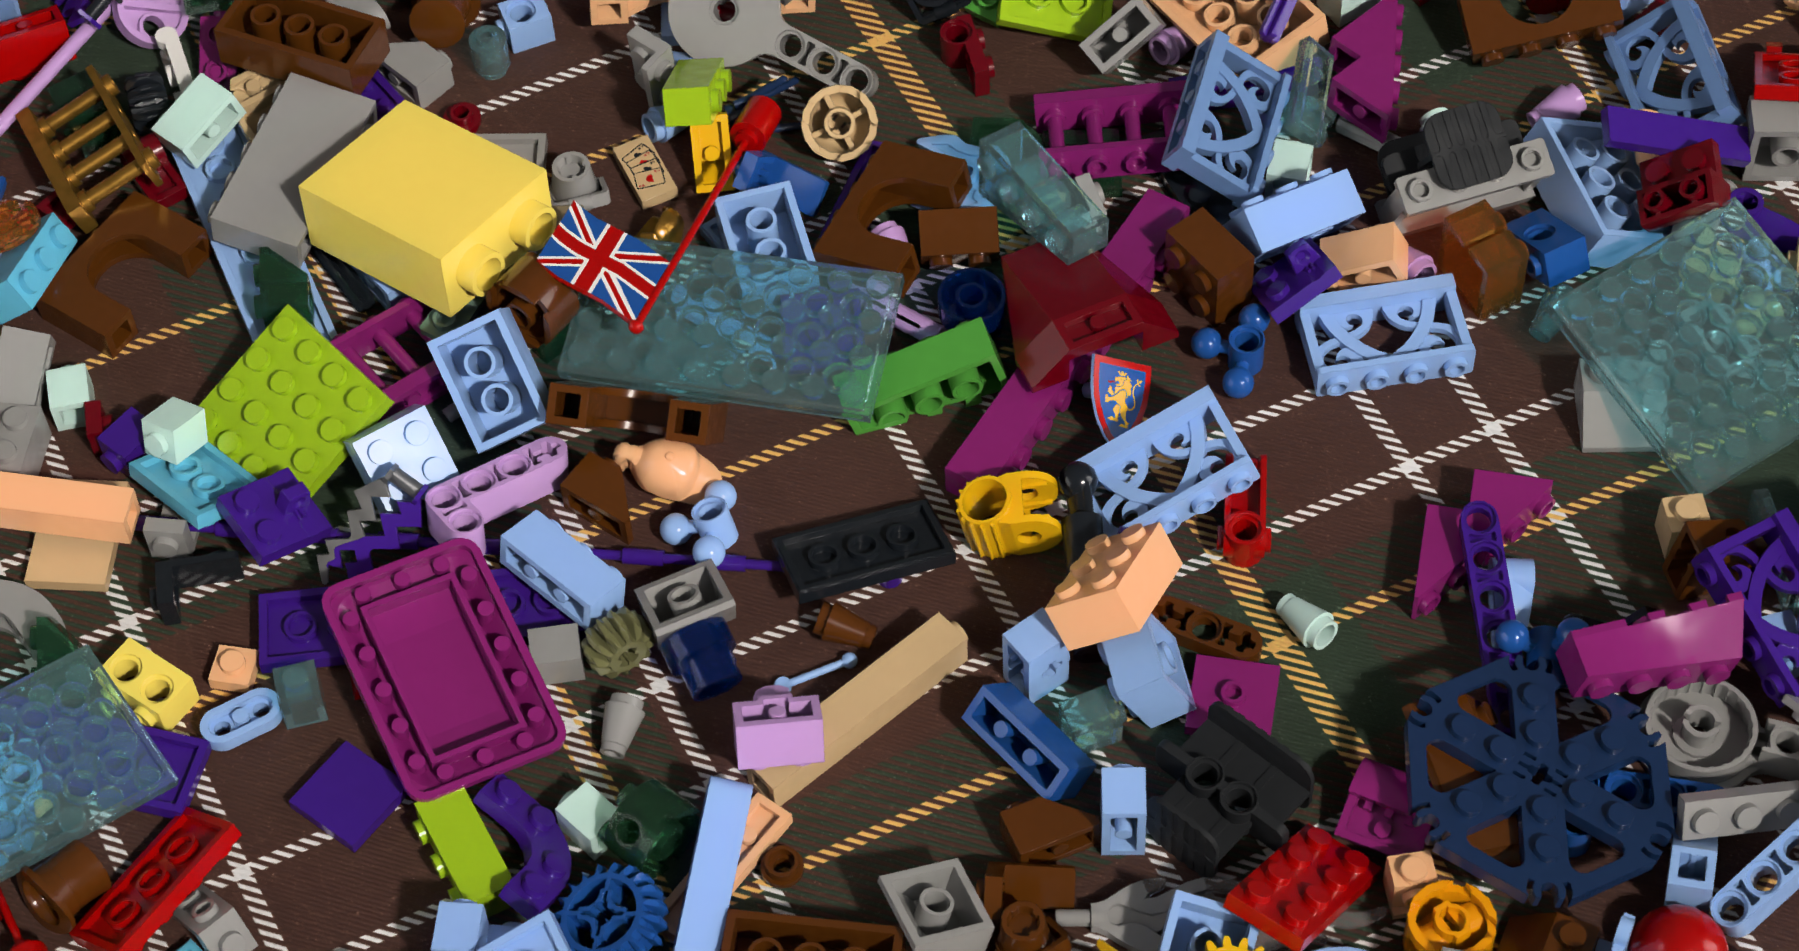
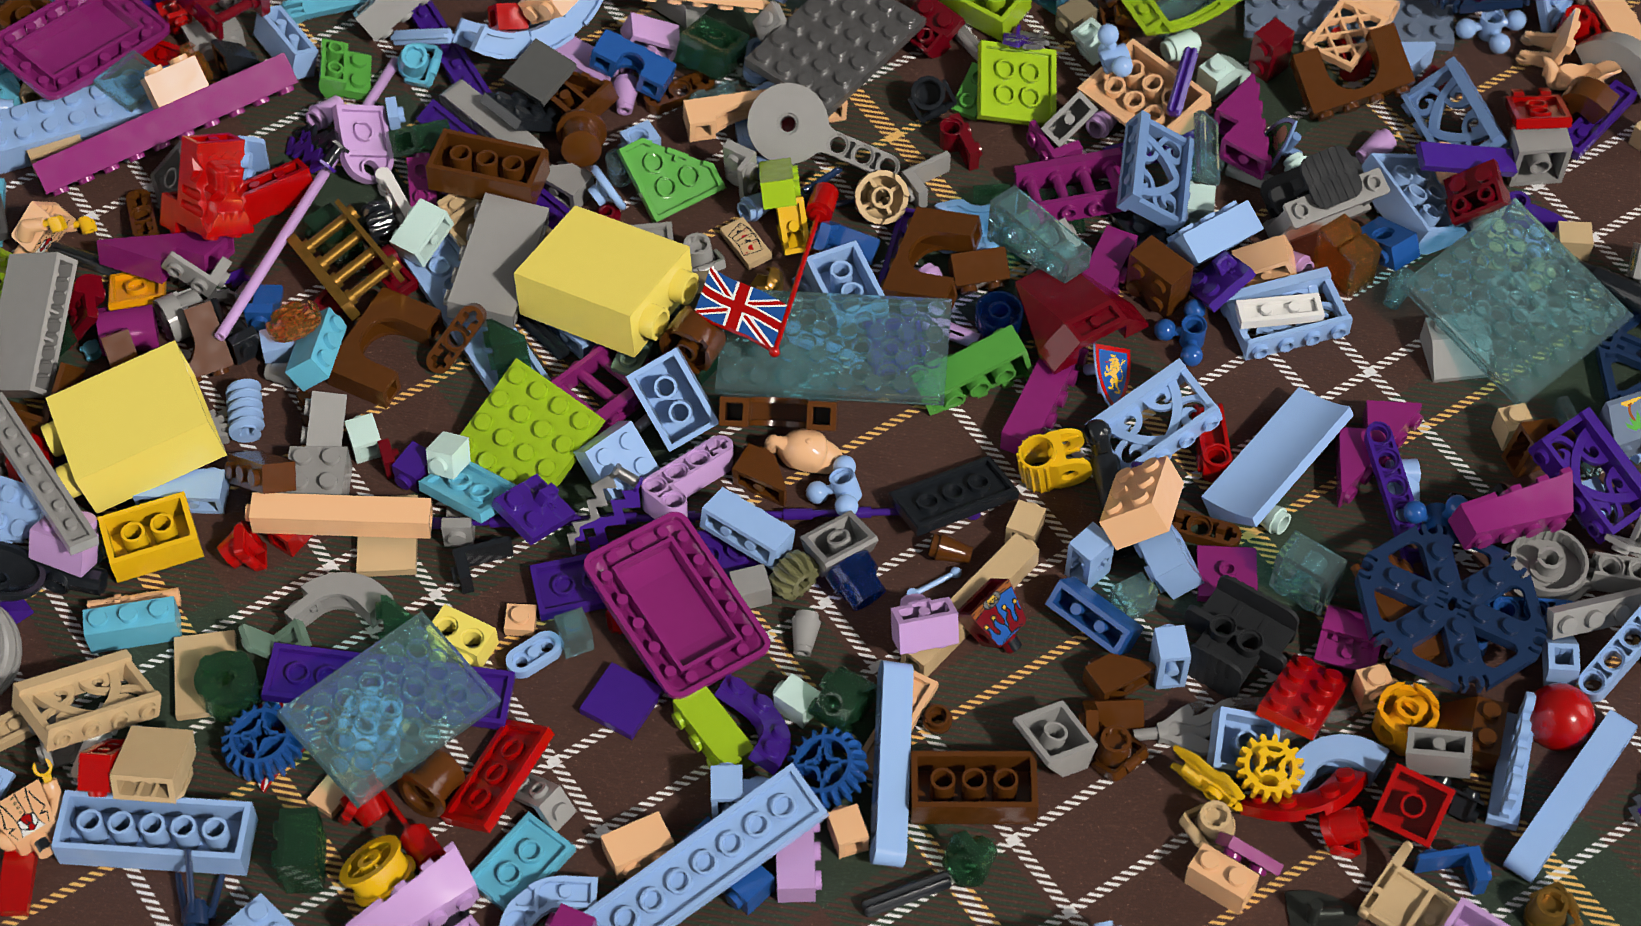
camera: 10 degrees left, 0 degrees up
none -> reddish brown beam [426,303,487,374]
none -> light blue piece [588,165,626,210]
none -> bright green plate [617,138,726,223]
none -> light grey bracket [902,151,951,207]
none -> torso [957,578,1026,654]
none -> tan brick [1005,500,1046,544]
none -> magenta bracket [1026,120,1083,161]
none -> light blue arch [1201,387,1354,527]
none -> white plate [1235,293,1325,329]
none -> shield [1264,118,1303,173]
none -> clear light blue brick [1269,530,1347,616]

